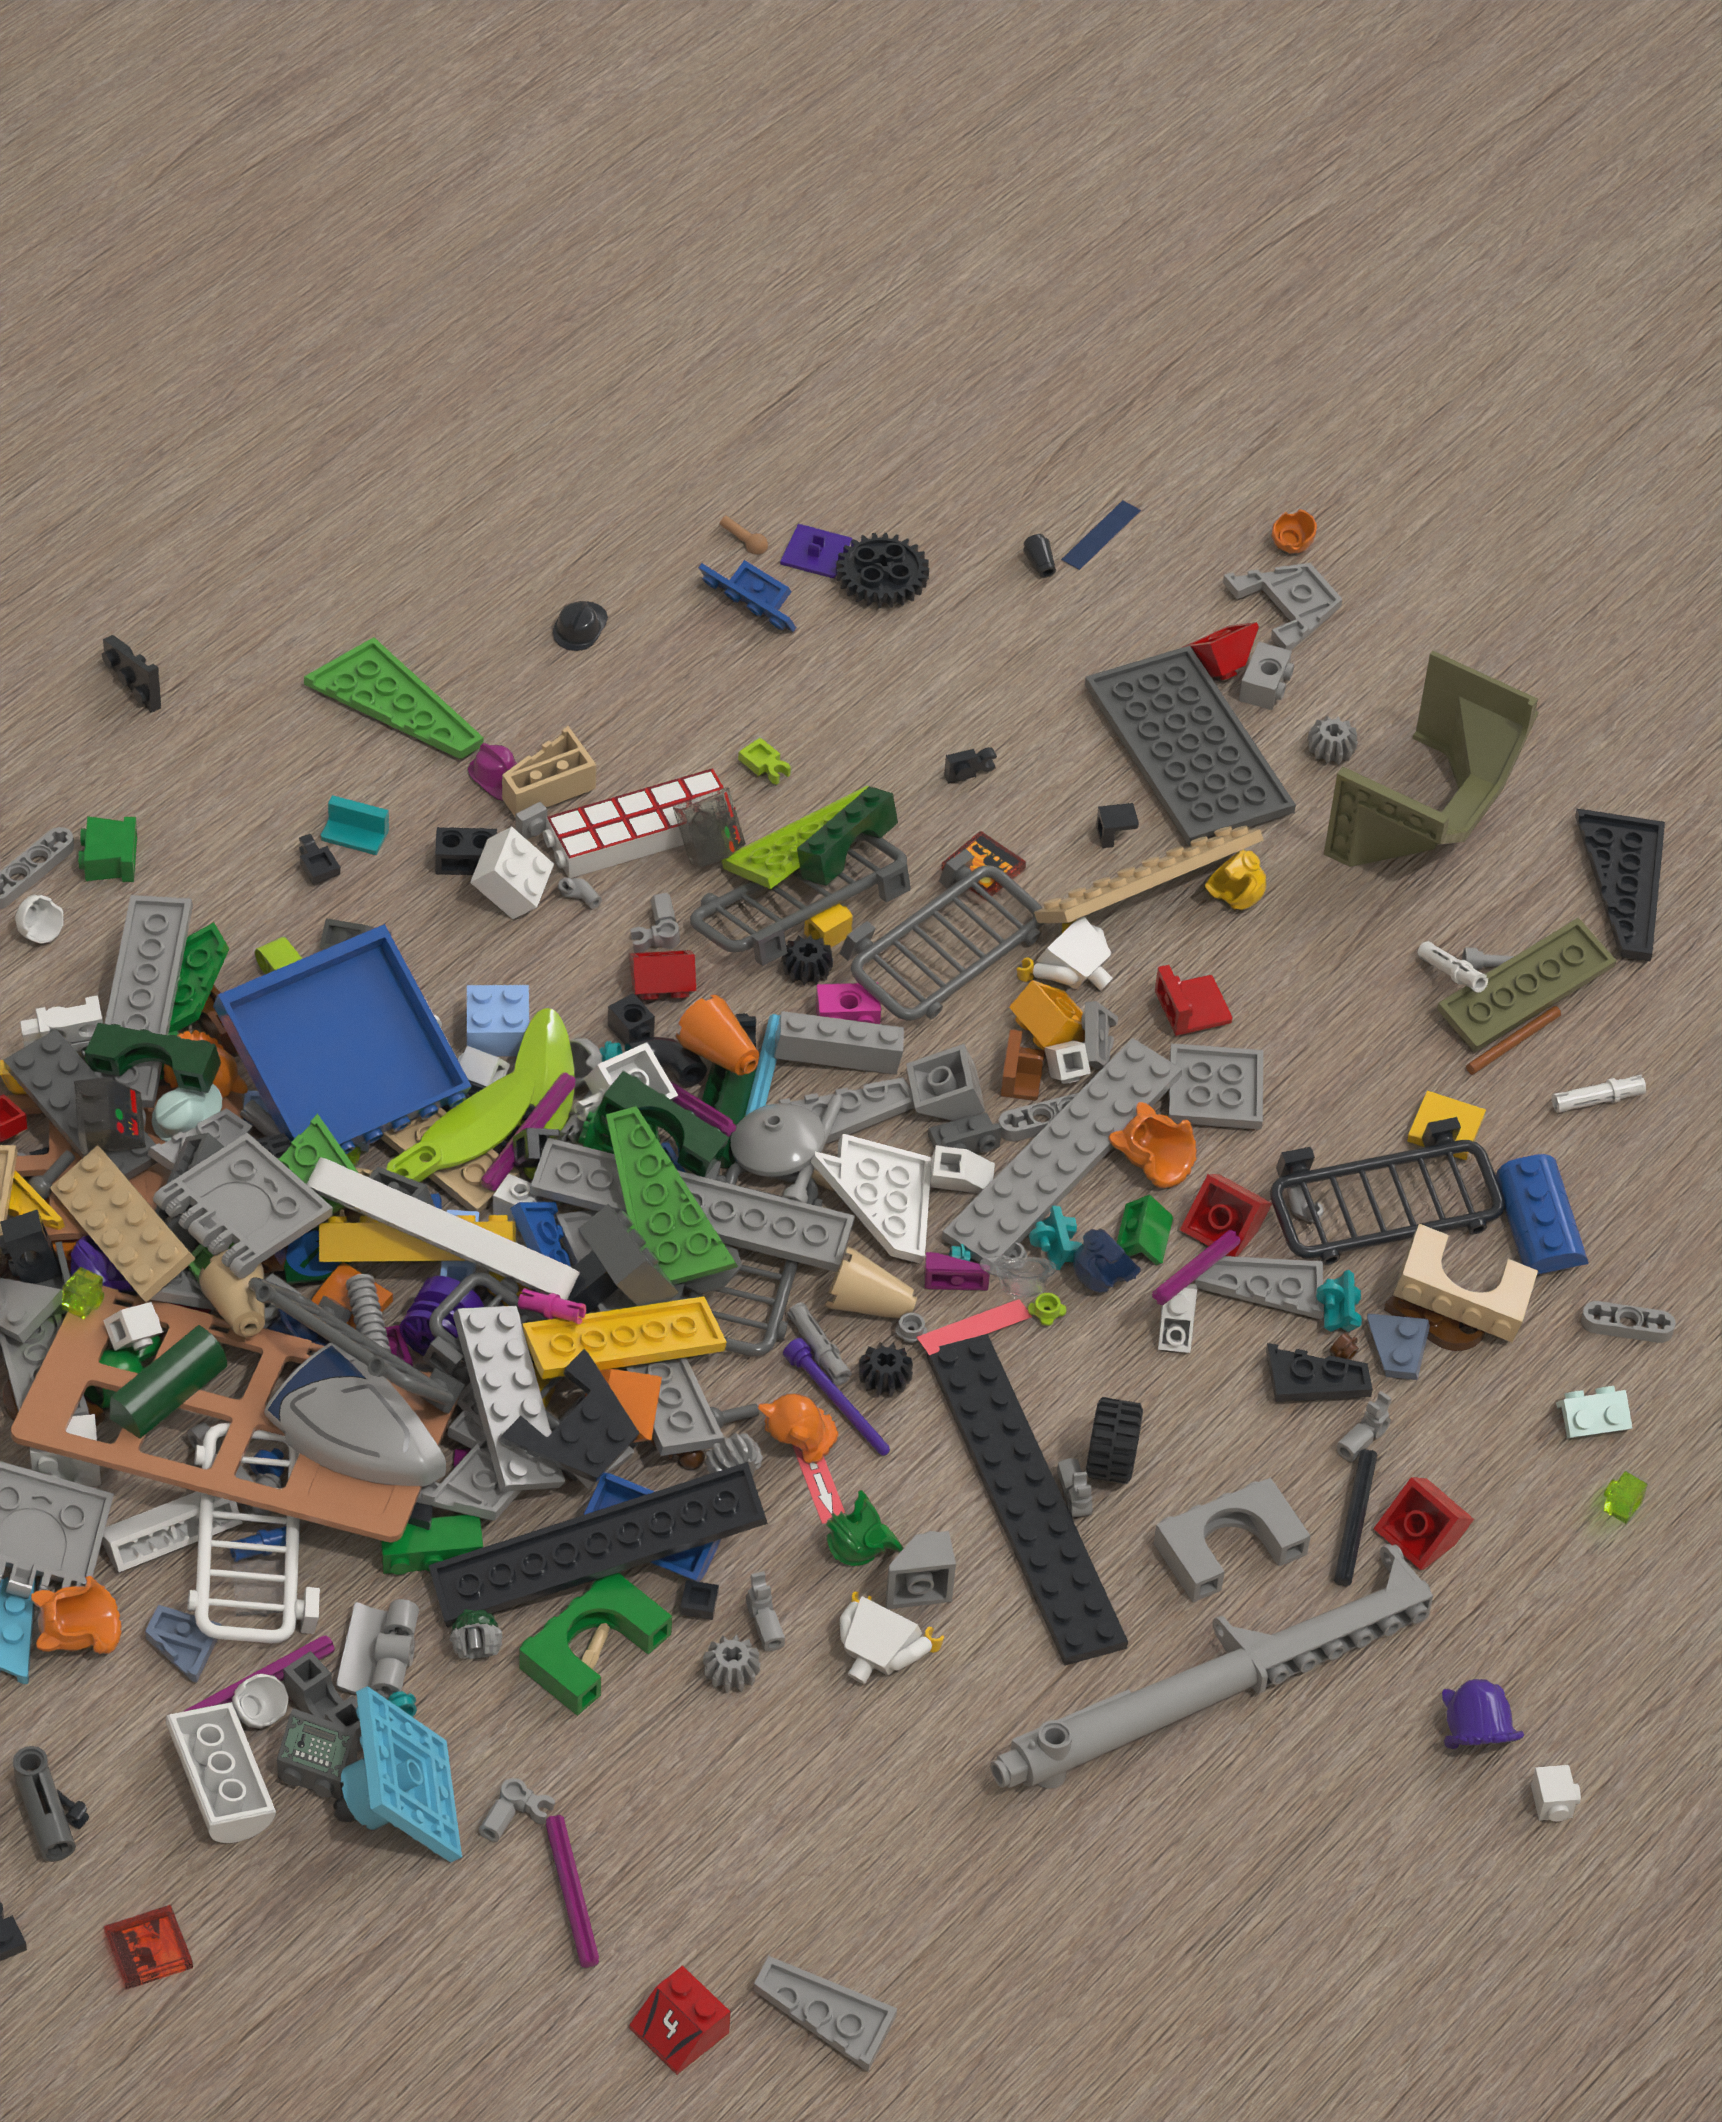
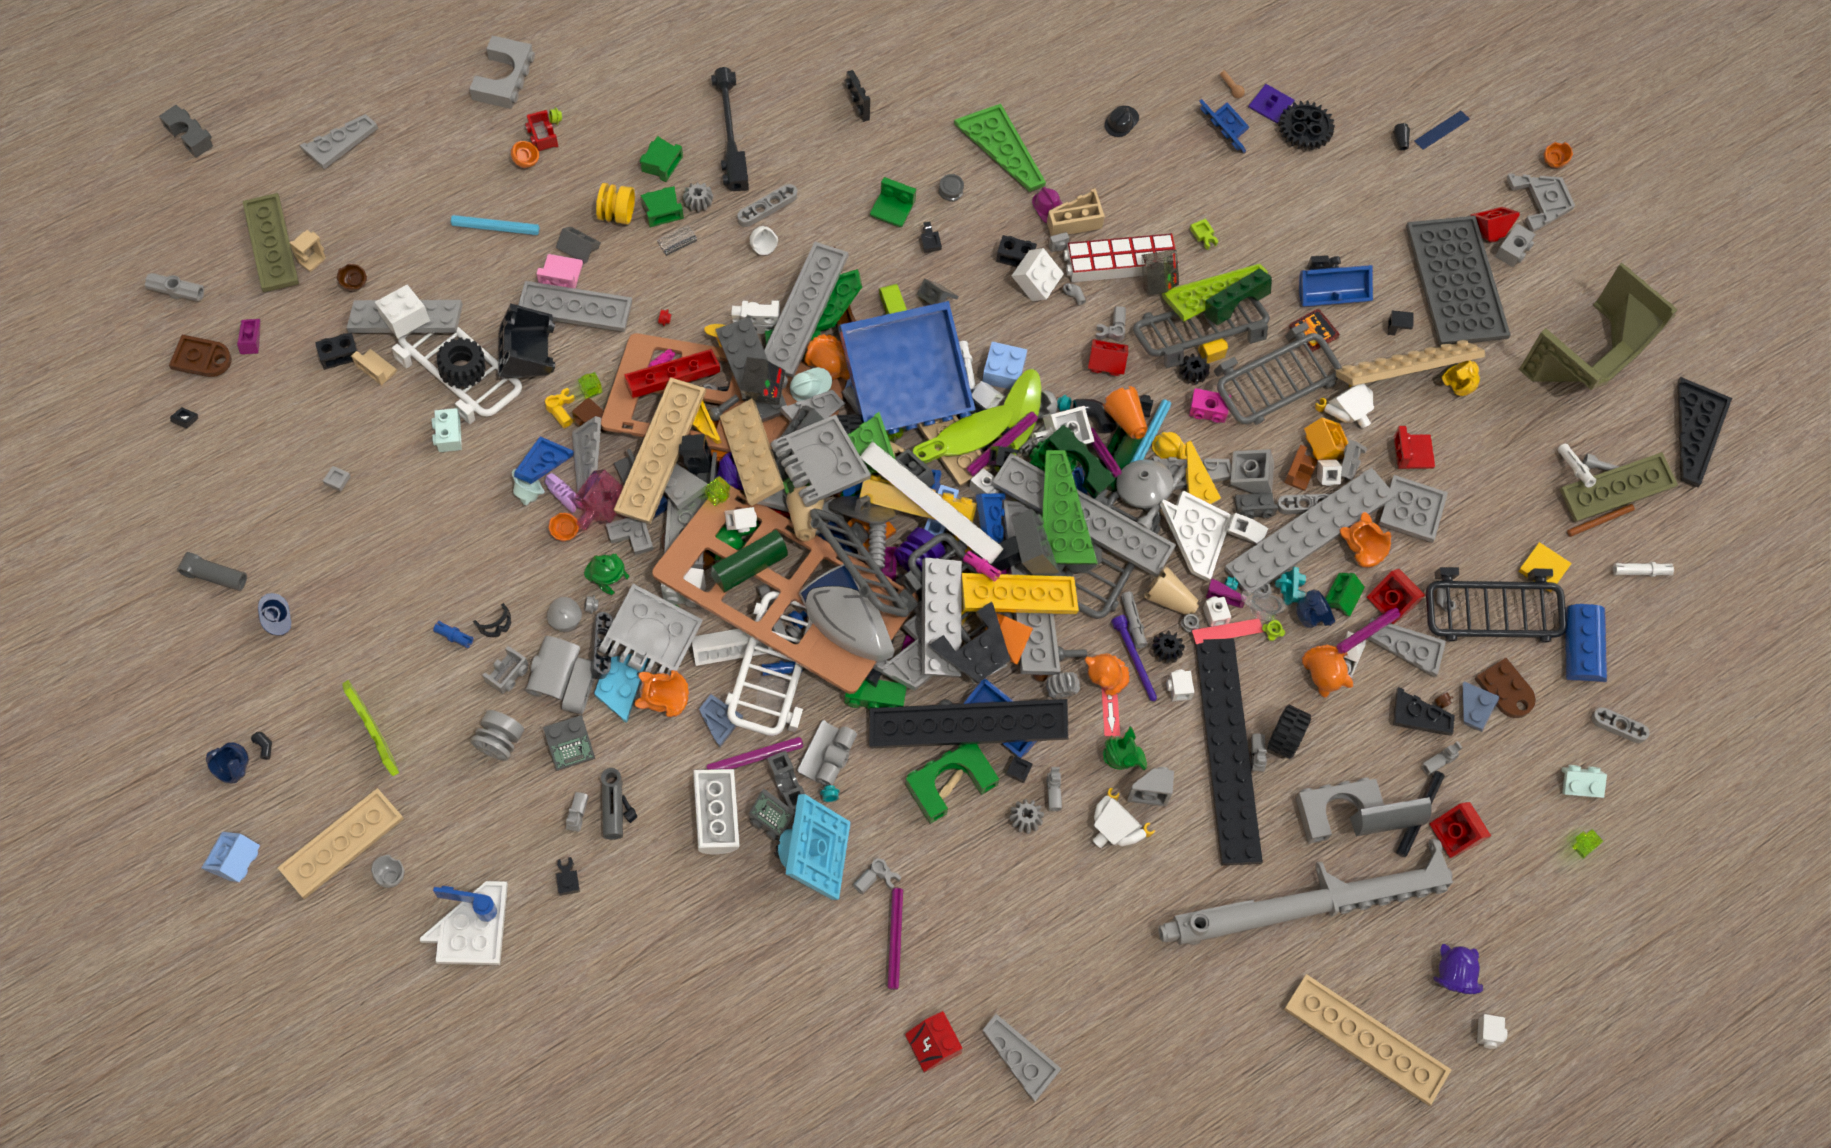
camera: 15 degrees right, 15 degrees up
green hips [78,816,138,882] -> none
dark green arch [85,1023,221,1093] -> none
clear red tile [103,1905,193,1990] -> none
white hair [232,1674,289,1729] -> none
teal panel [321,795,389,855] -> none
light grey piece [449,1609,503,1659] -> none
black brick [608,993,655,1045] -> none
light grey brick [774,1011,904,1074] -> none
light grey gear [1308,716,1358,765] -> none
teal hips [1316,1270,1362,1332] -> none
tan arch [1393,1224,1538,1342] -> none
none -> flat silver shield [830,495,896,524]
none -> green bracket [870,177,916,227]
none -> dark grey wheel [939,174,964,202]
none -> yellow piece [1152,432,1187,459]
none -> white brick [1166,669,1194,701]
none -> yellow wing [1185,440,1221,504]
none -> white brick [1203,597,1231,627]
none -> tan plate [1284,974,1451,1106]
none -> blue container [1299,265,1373,306]
none -> orange hair [1302,644,1353,698]
none -> dark grey brick [1350,797,1432,837]

